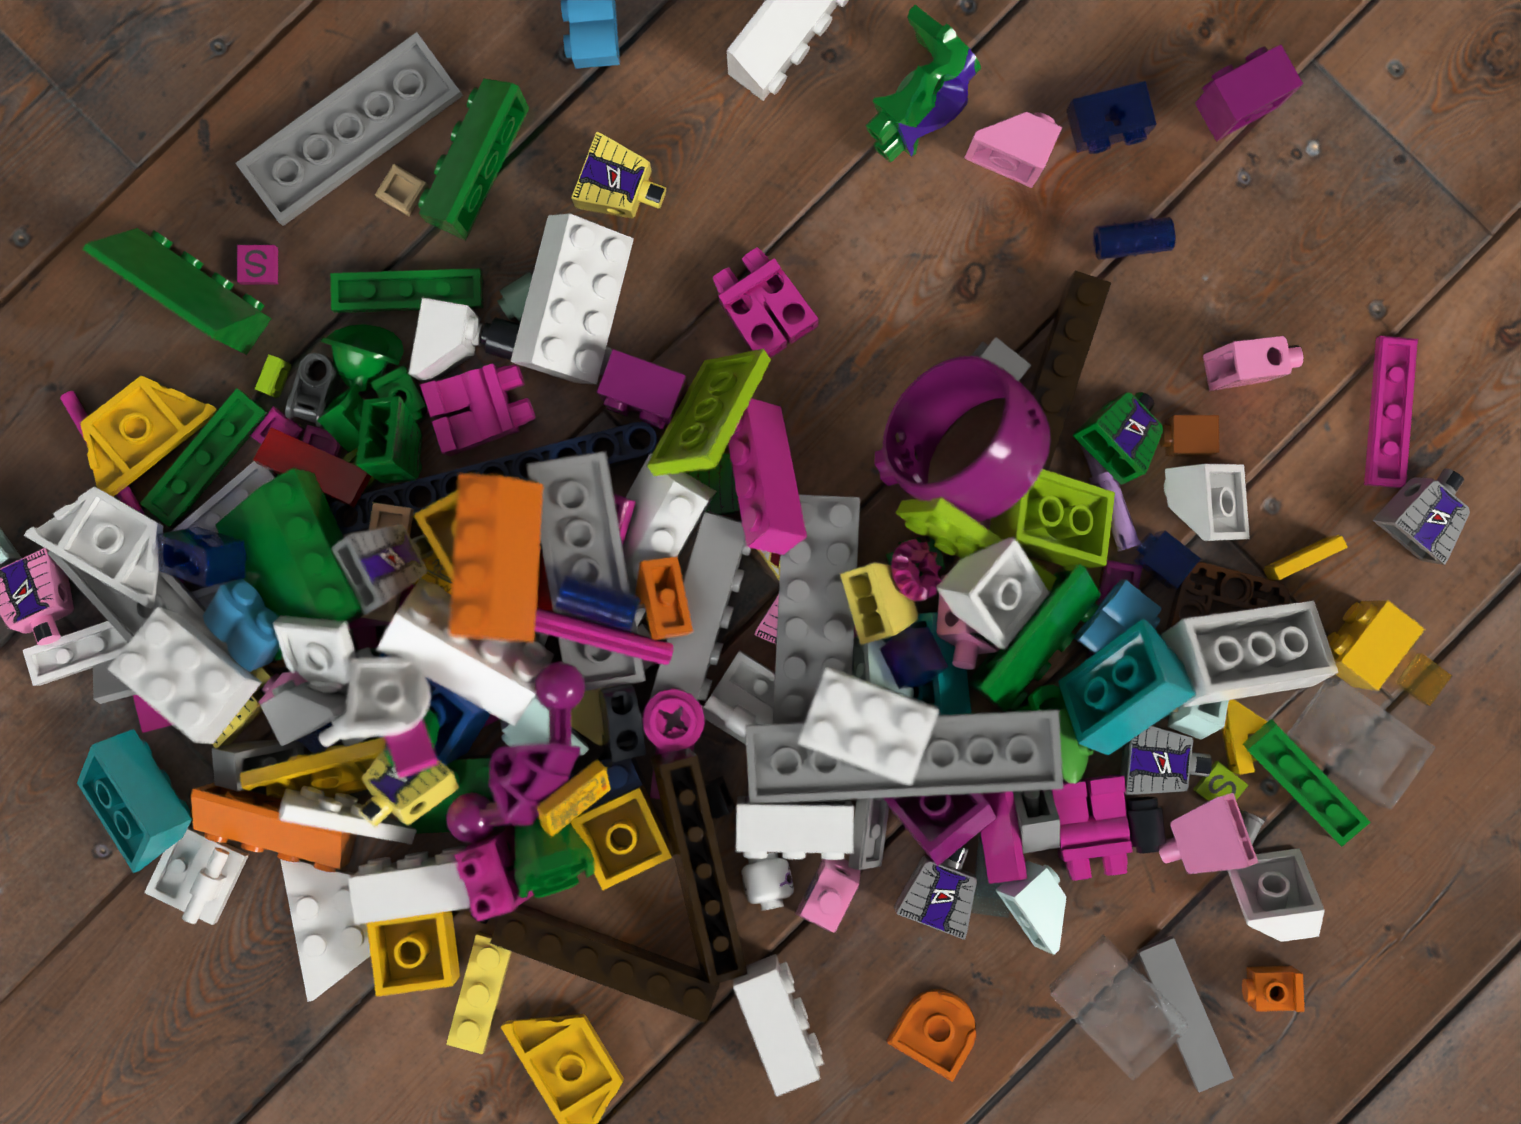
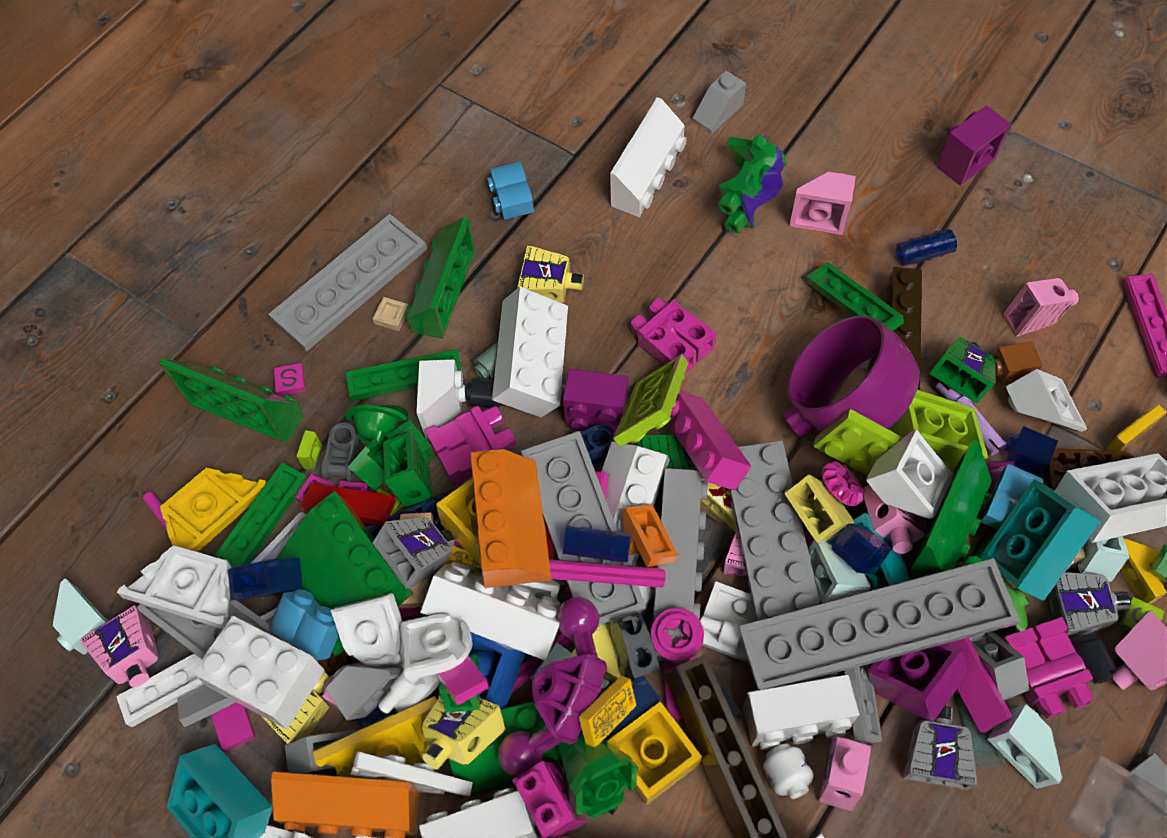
camera: 10 degrees left, 25 degrees down
white brick [798,666,939,786] -> none
clear blue brick [1066,81,1157,154] -> none
none -> green plate [807,262,904,331]

